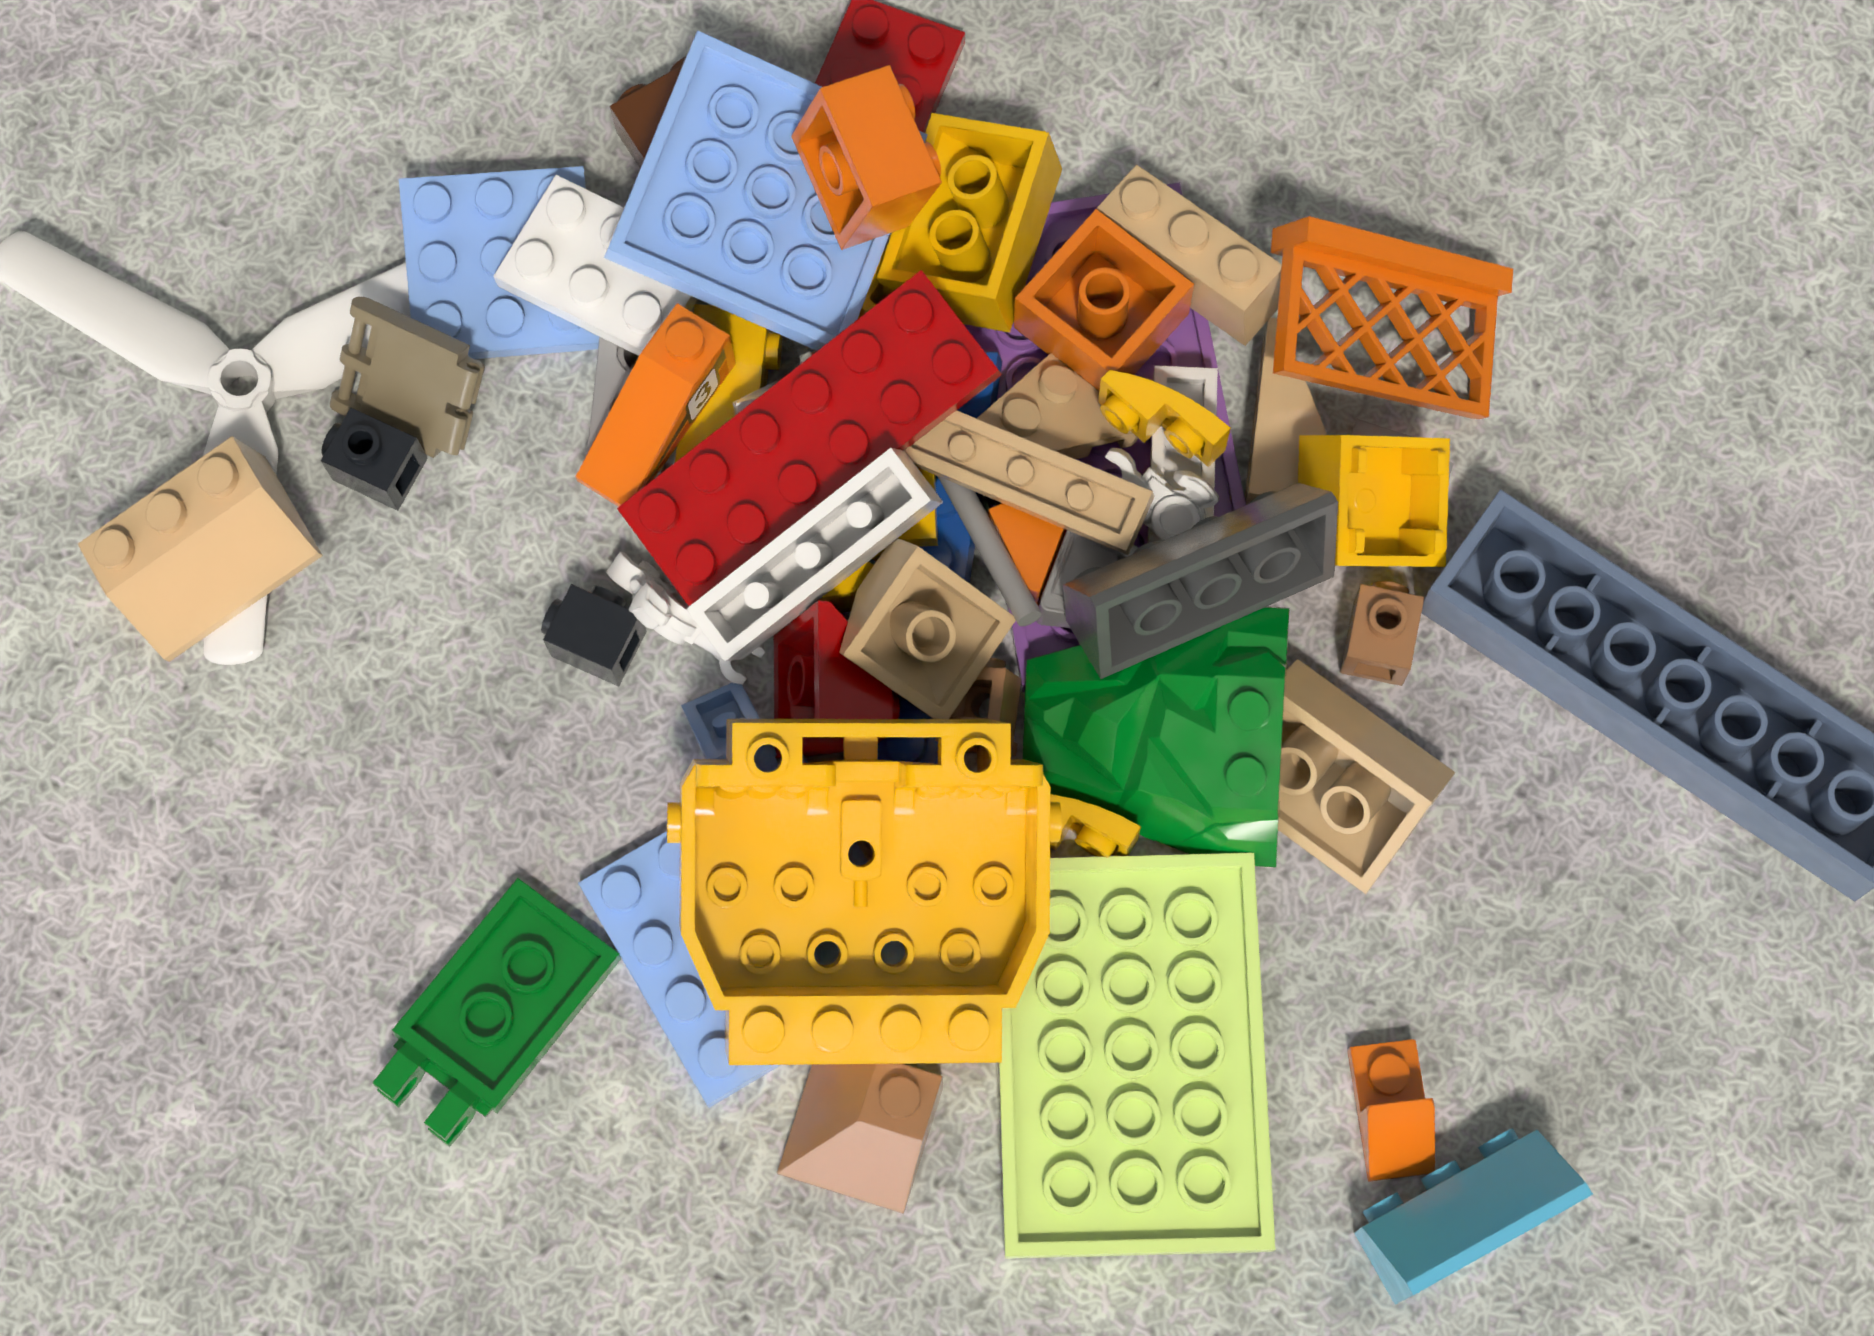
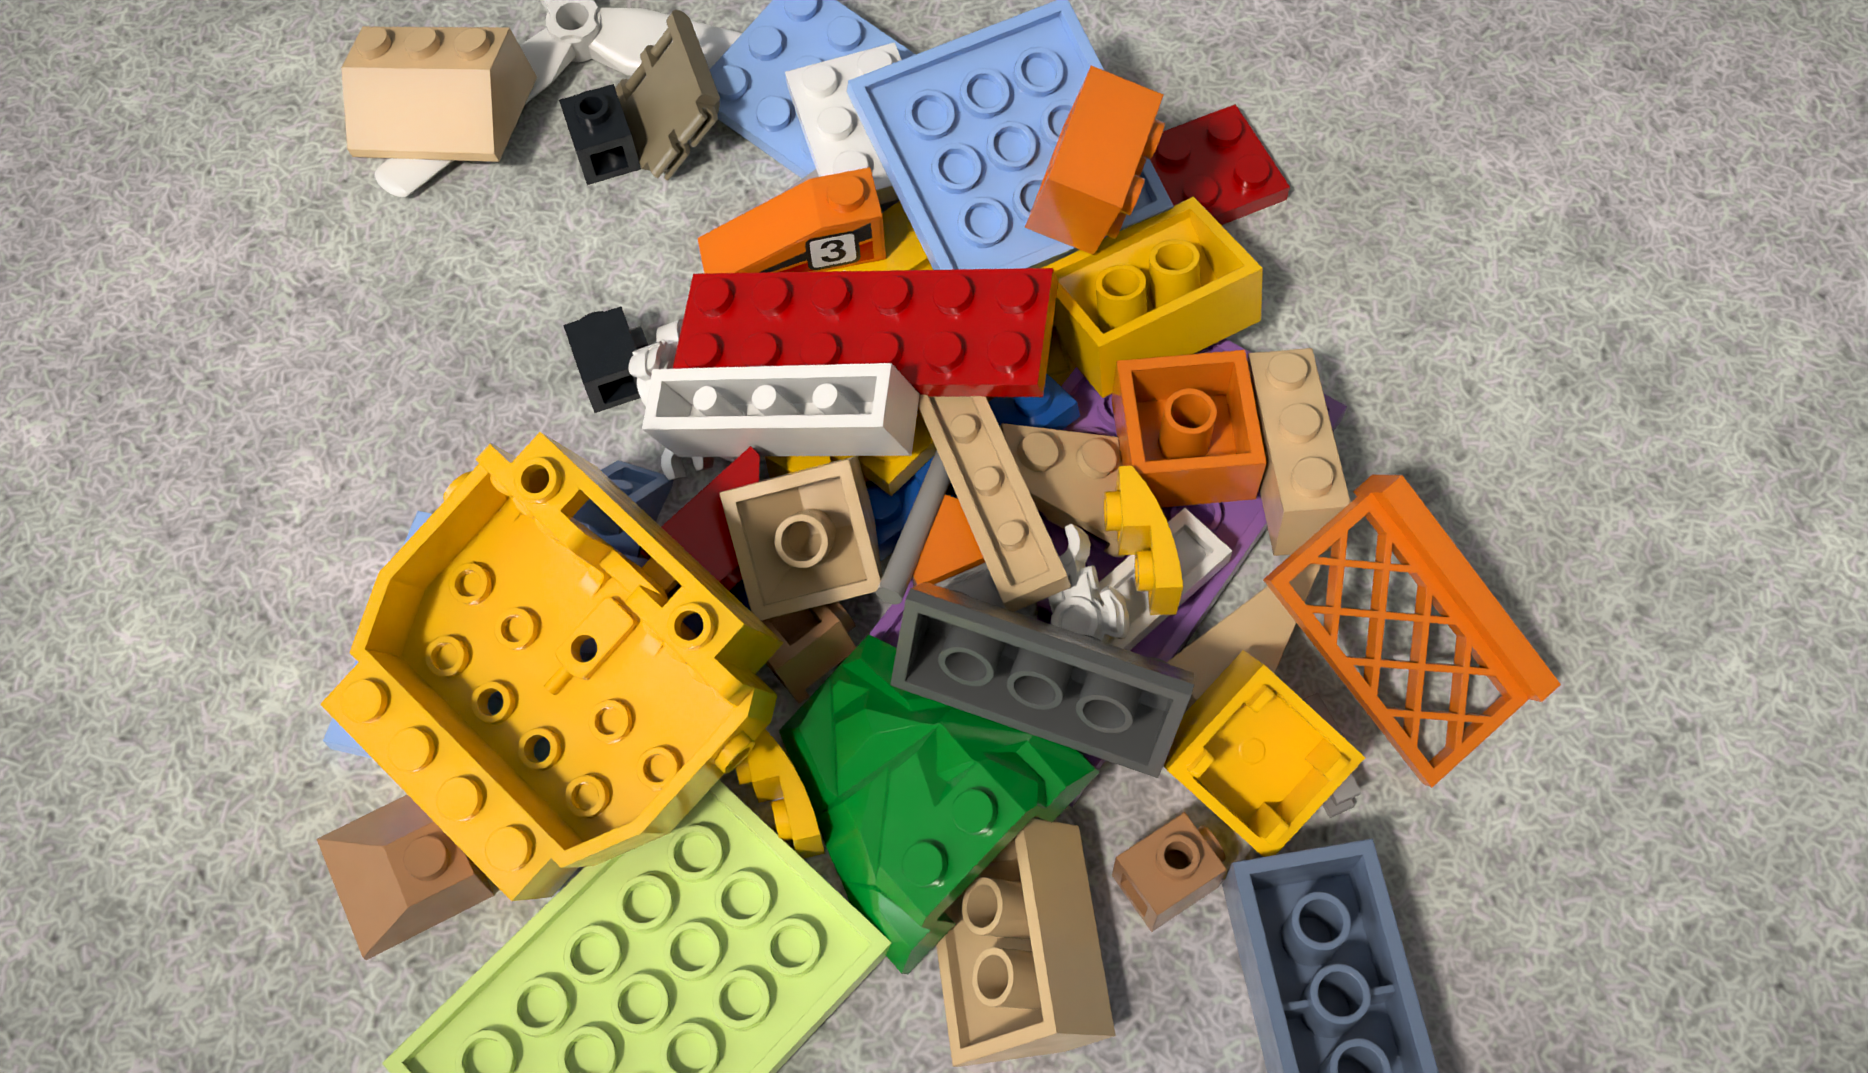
camera: 45 degrees right, 10 degrees down
green tile [372,878,621,1147] -> none

